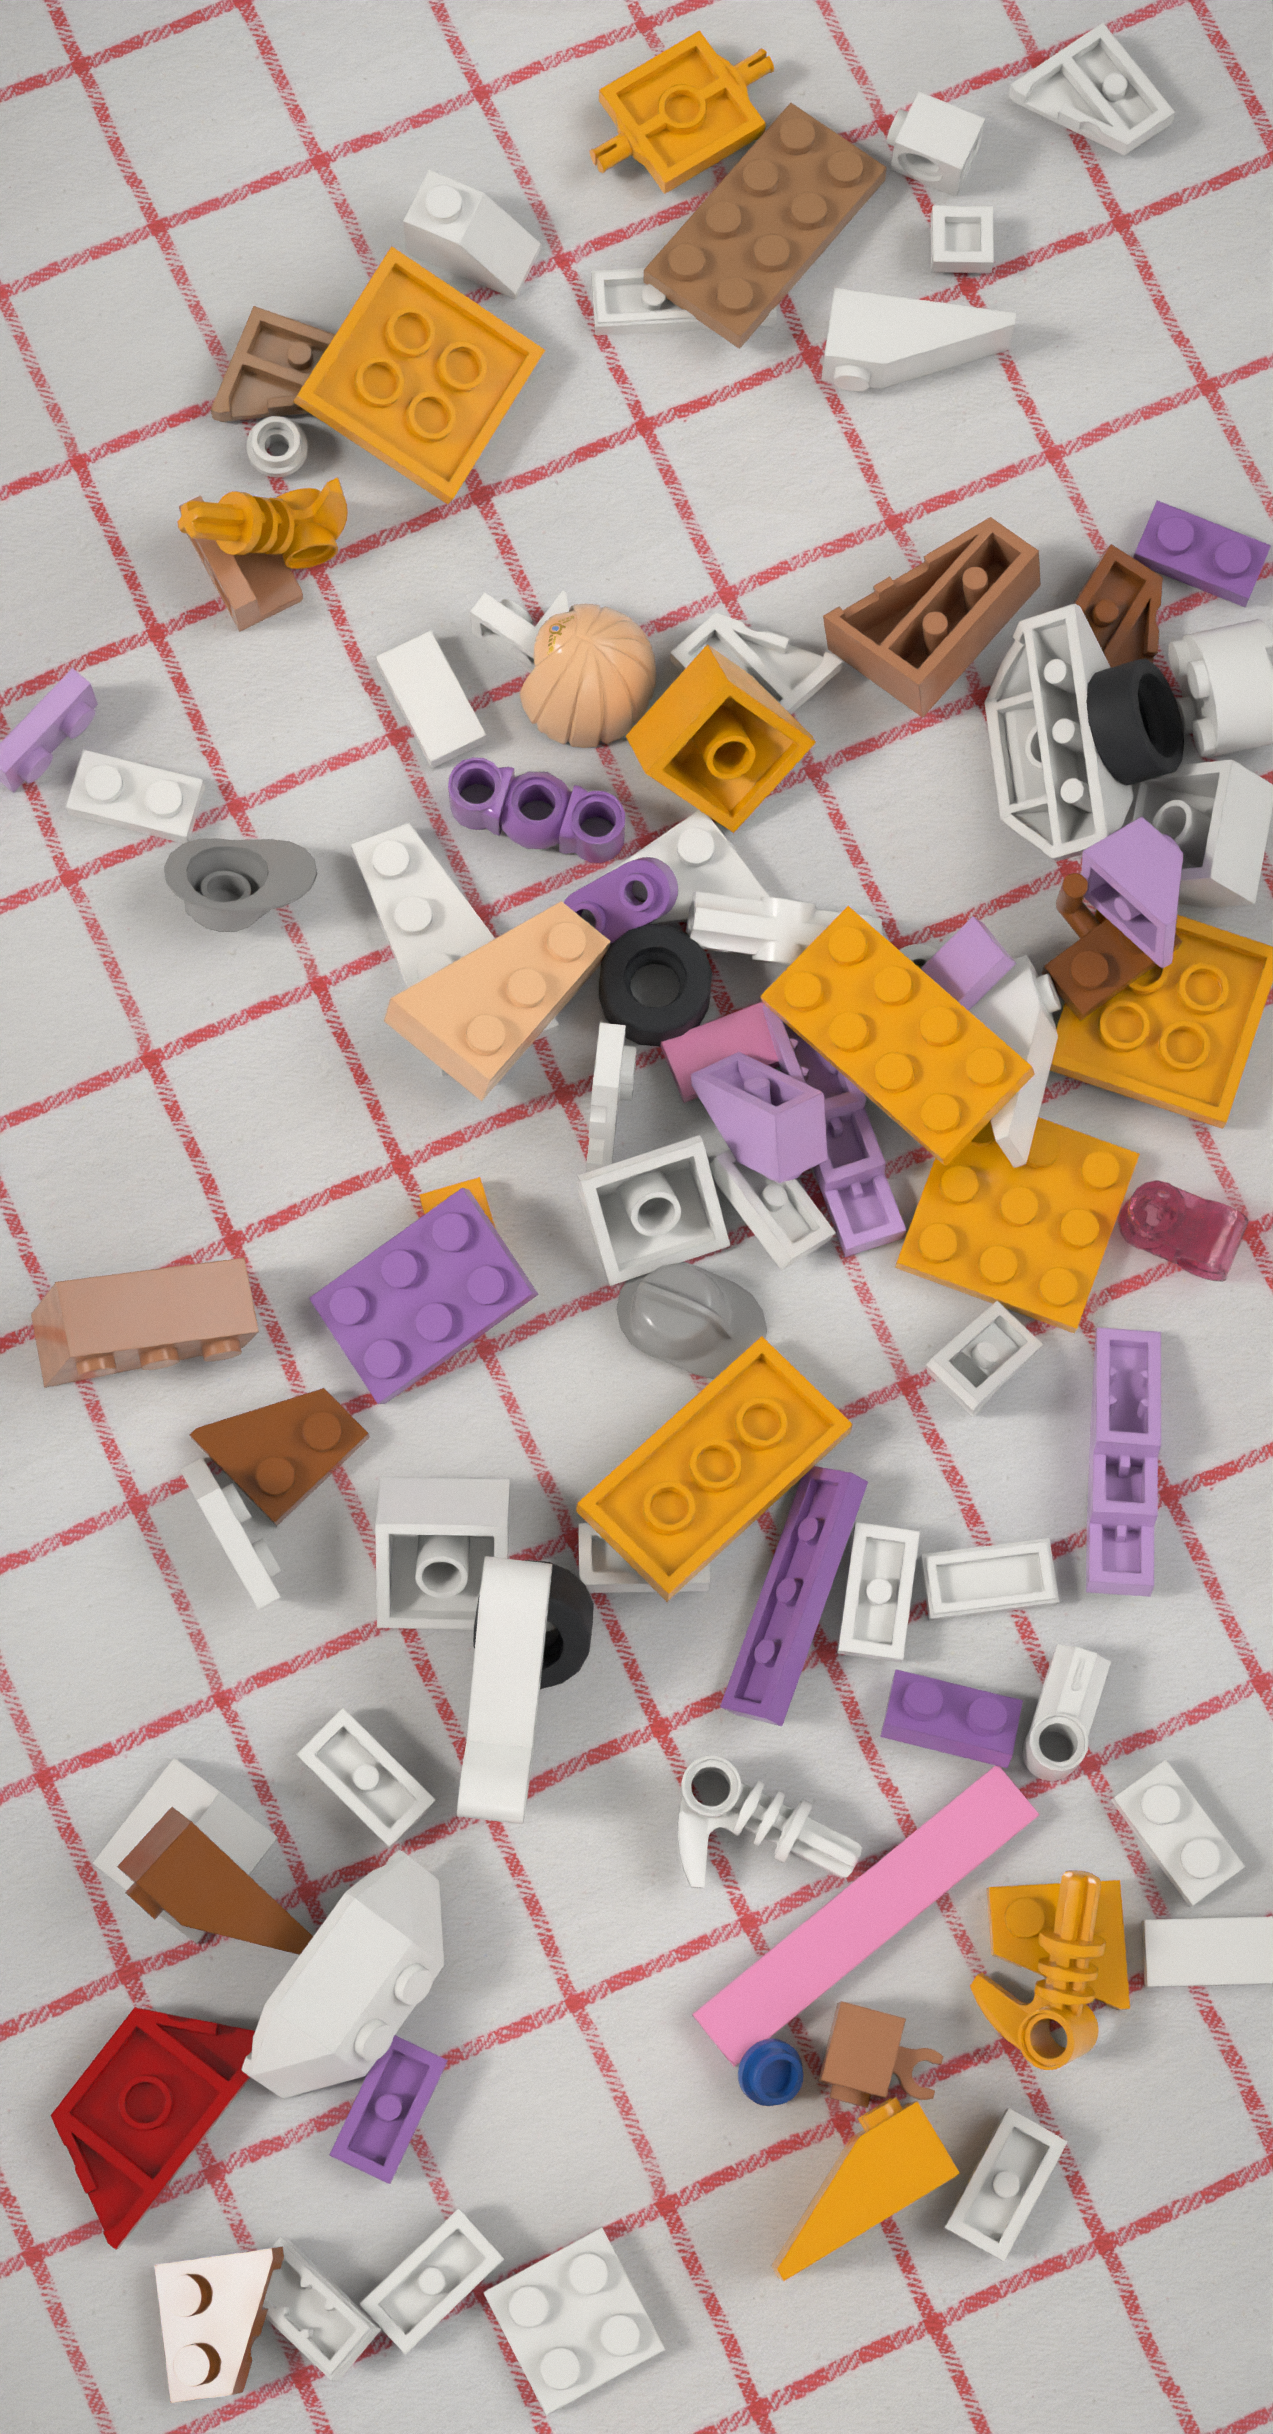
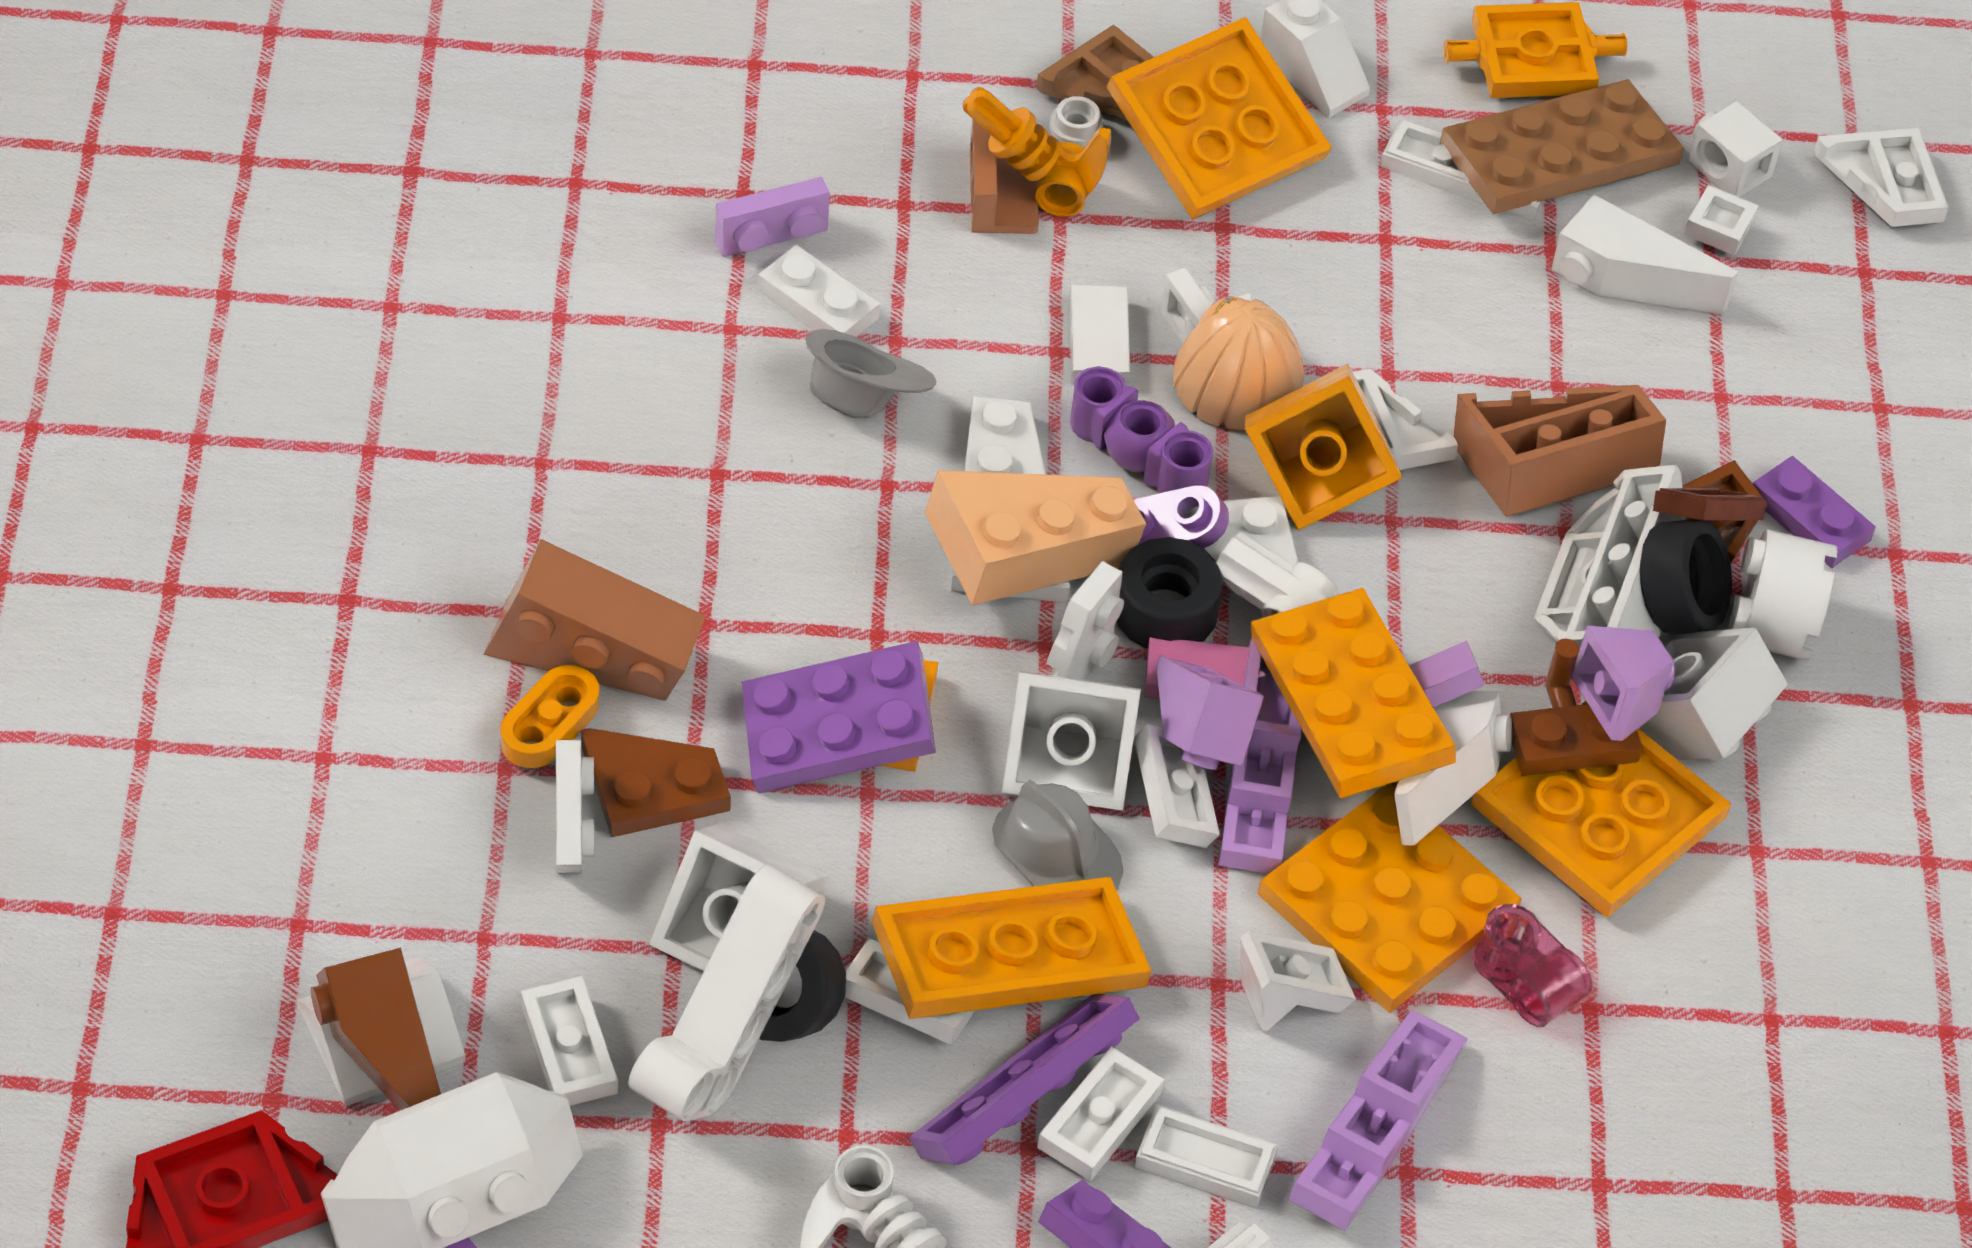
camera: 25 degrees right, 25 degrees down
none -> light orange plate [500,665,599,768]
none -> copper tile [1653,488,1766,521]

